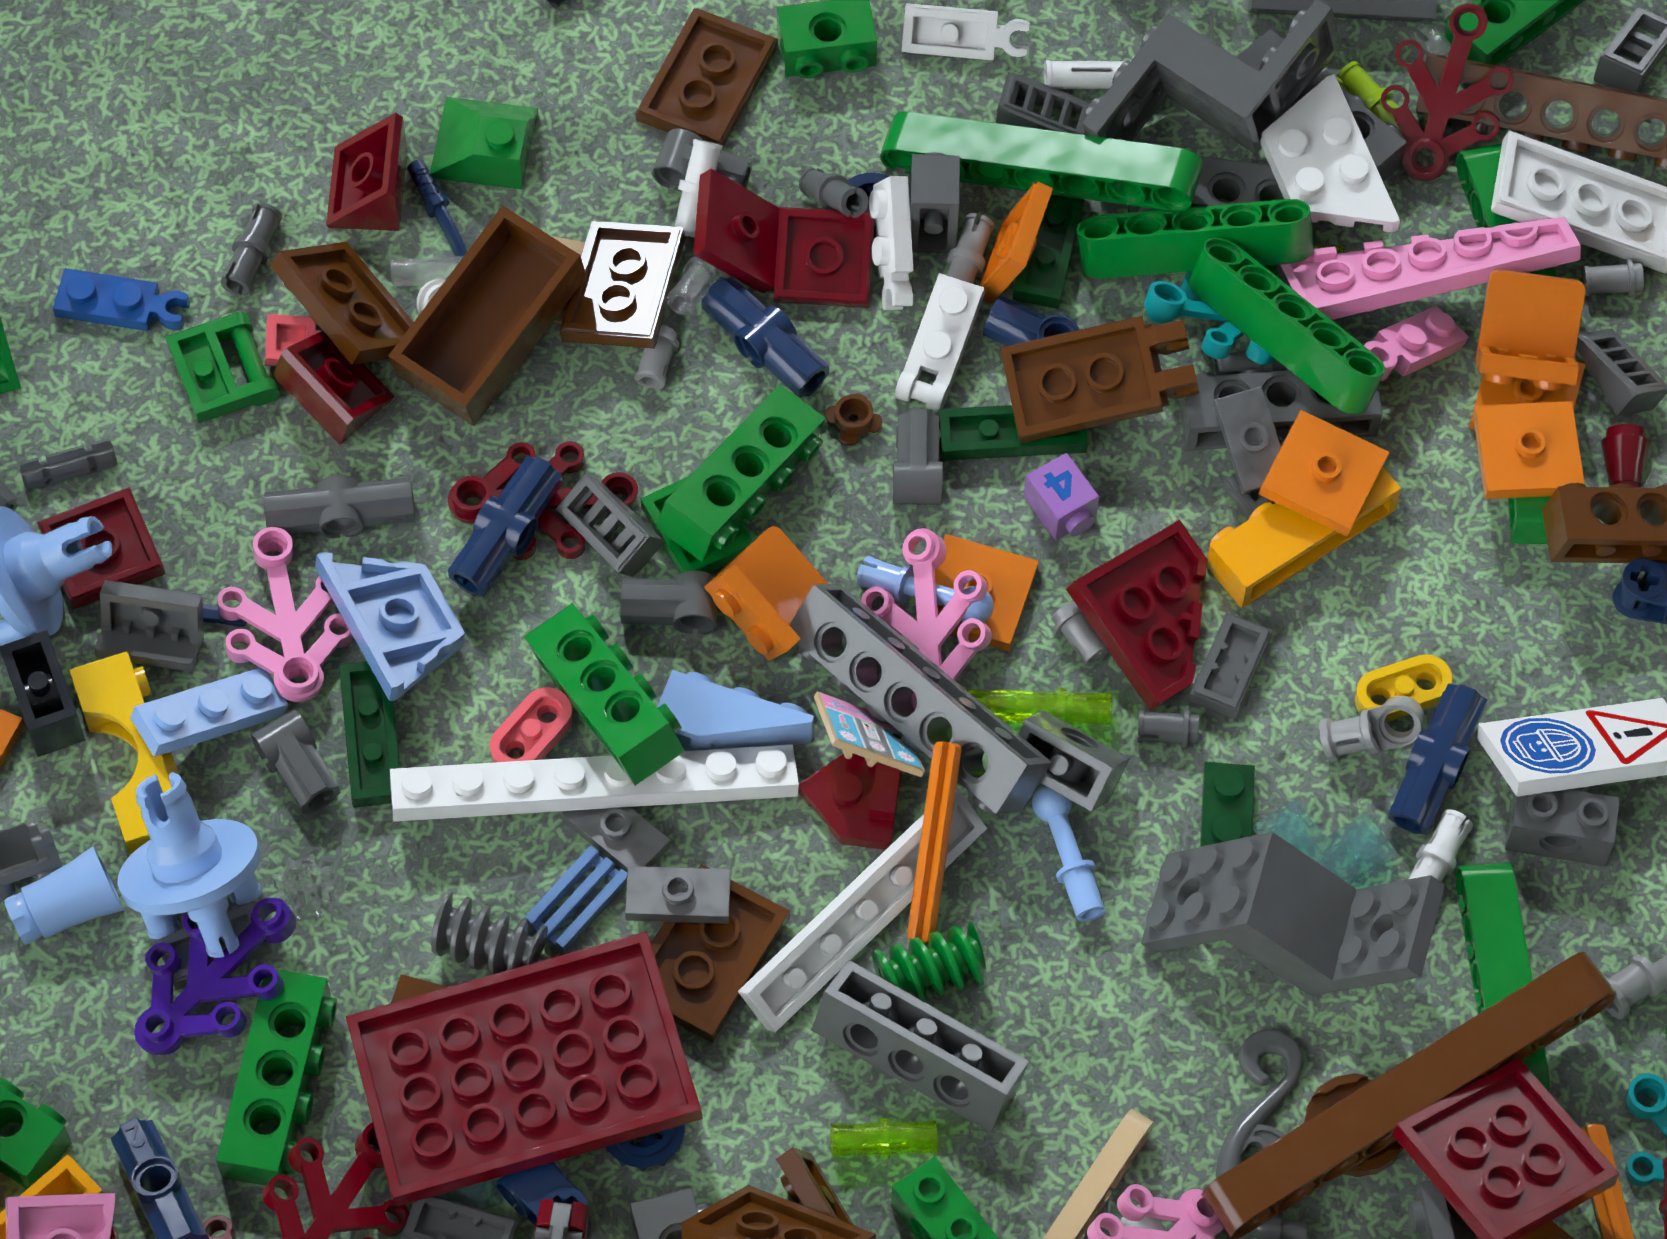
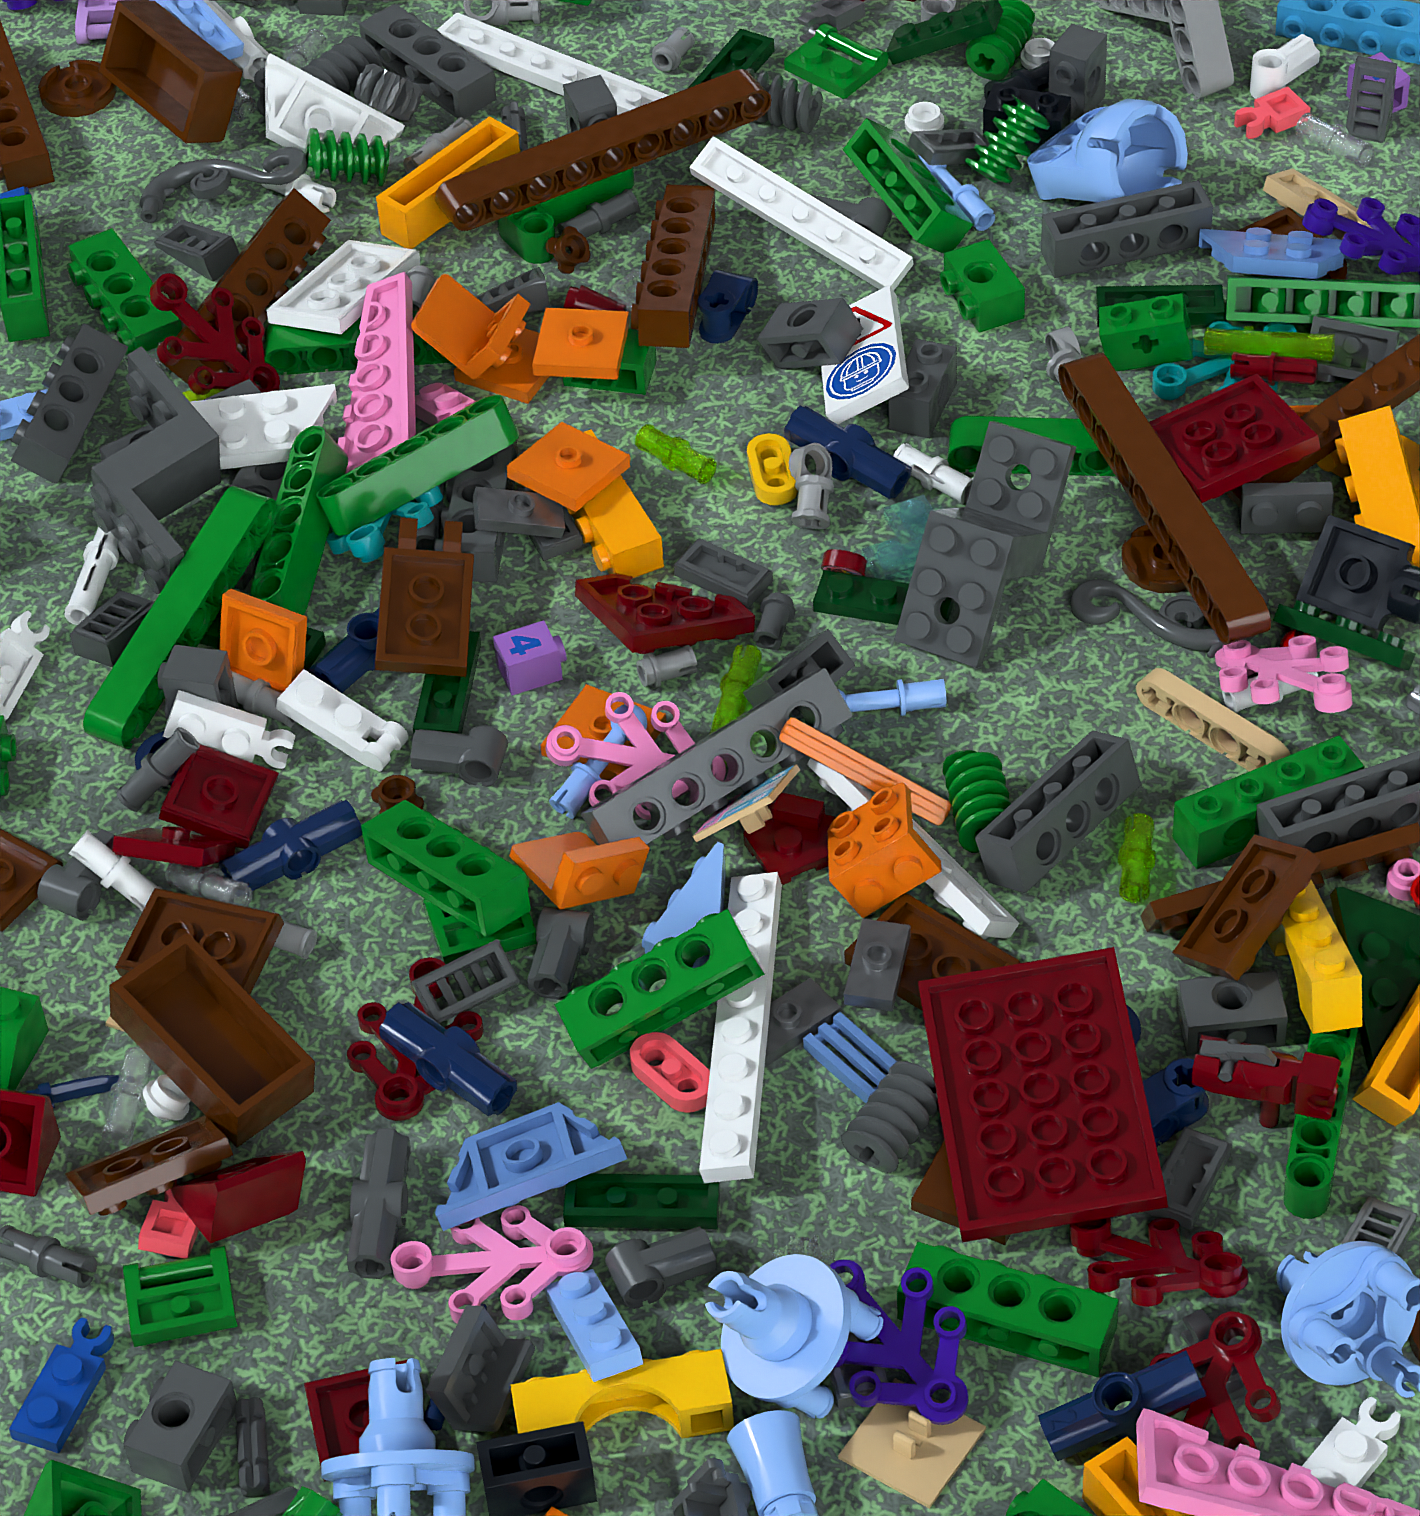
camera: 75 degrees left, 15 degrees down
none -> dark grey brick [123,1360,237,1493]
none -> clear neon green pin [635,424,717,484]
none -> dark grey brick [757,298,864,369]
none -> dark red tile [821,549,867,576]
none -> orange bracket [827,782,942,918]
none -> tan piece [838,1378,986,1509]

